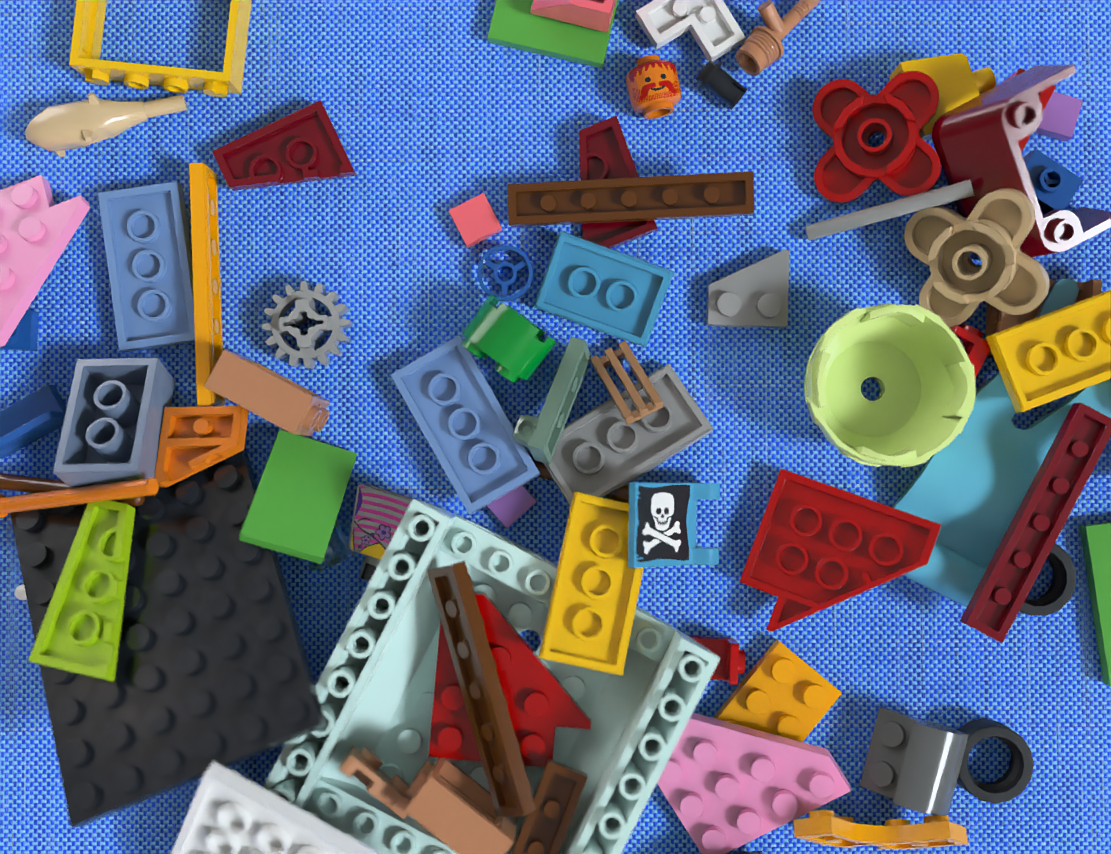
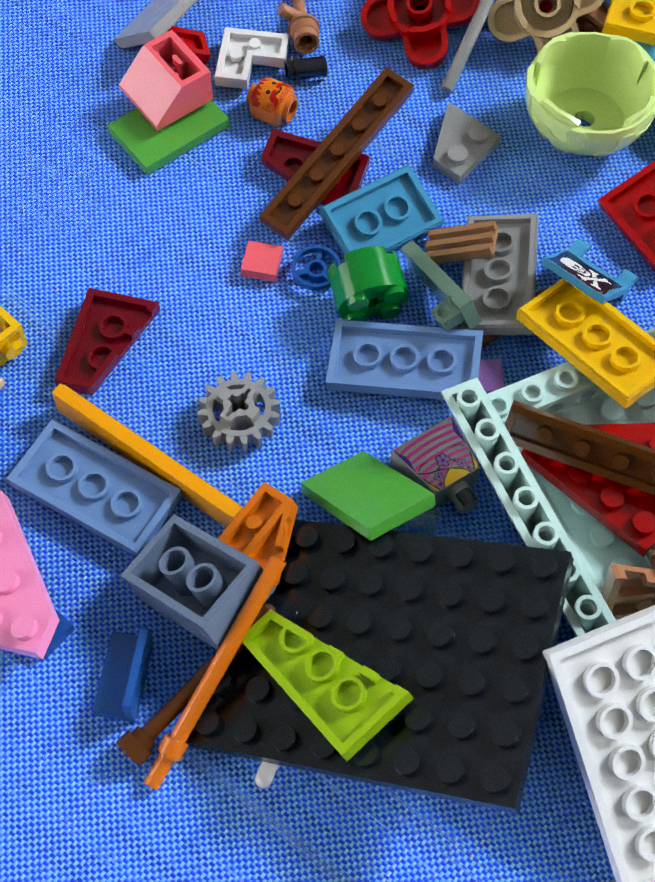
camera: 55 degrees left, 25 degrees down
nougat window [204,349,331,436] -> none

